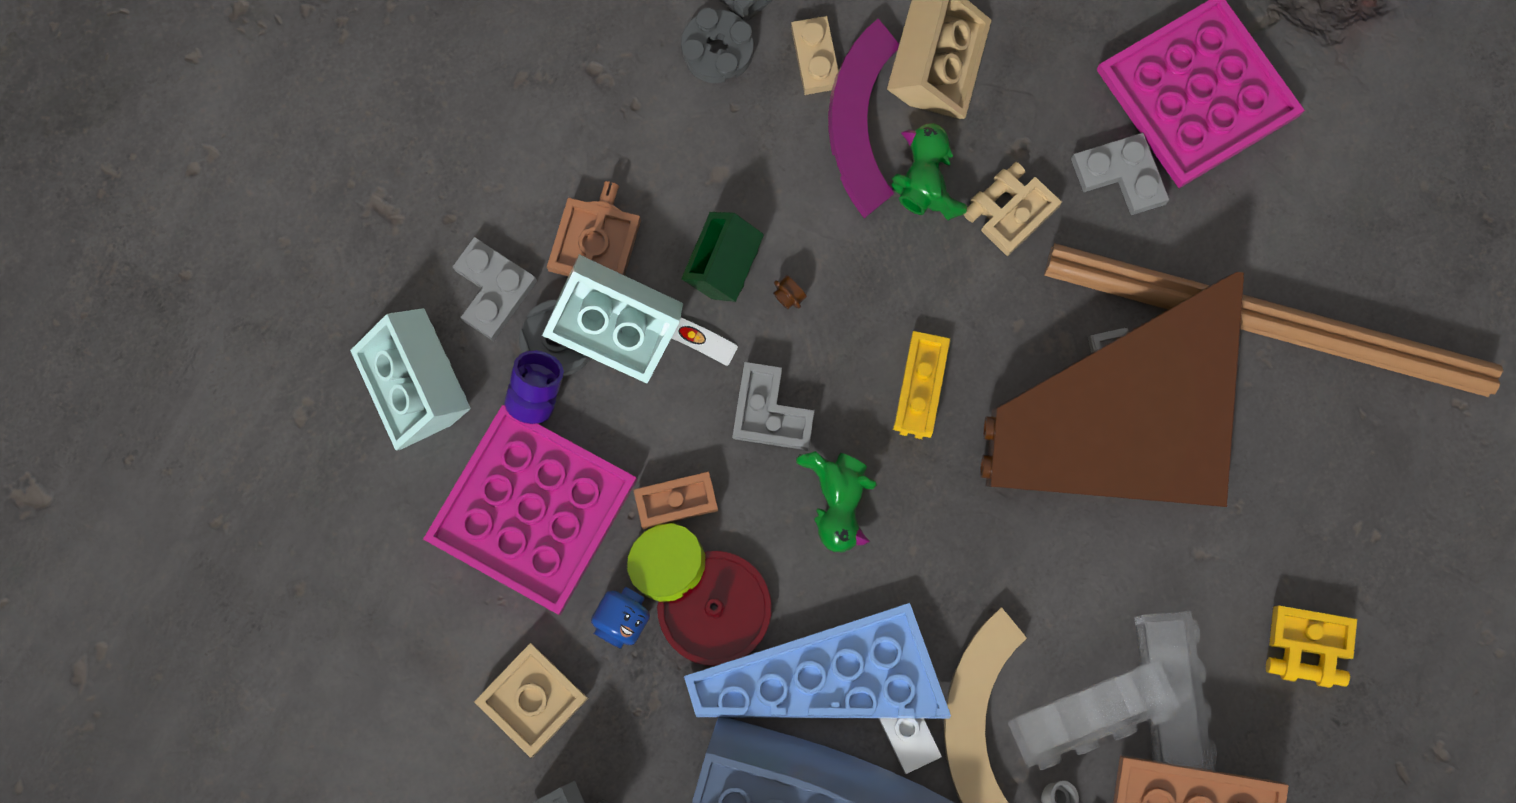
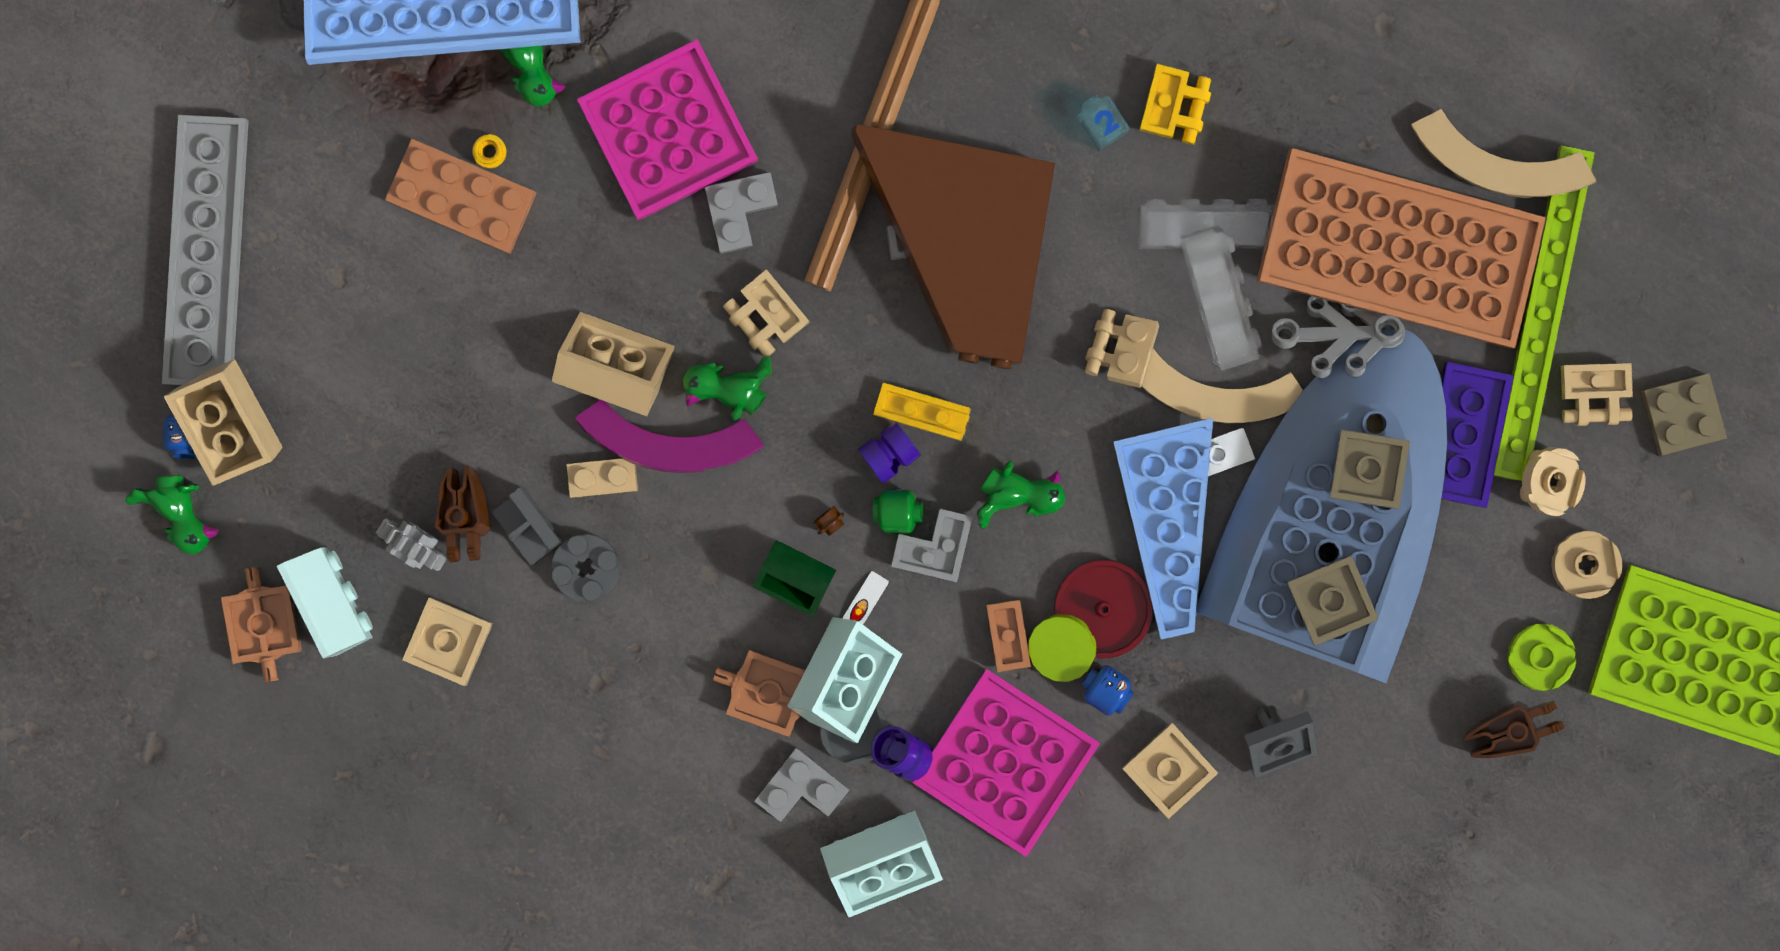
camera: 90 degrees left, 10 degrees up
none -> dark purple wheel [857,421,921,484]
none -> green head [873,489,923,534]
none -> clear light blue brick [1077,95,1130,151]
none -> tan plate [1085,309,1159,388]

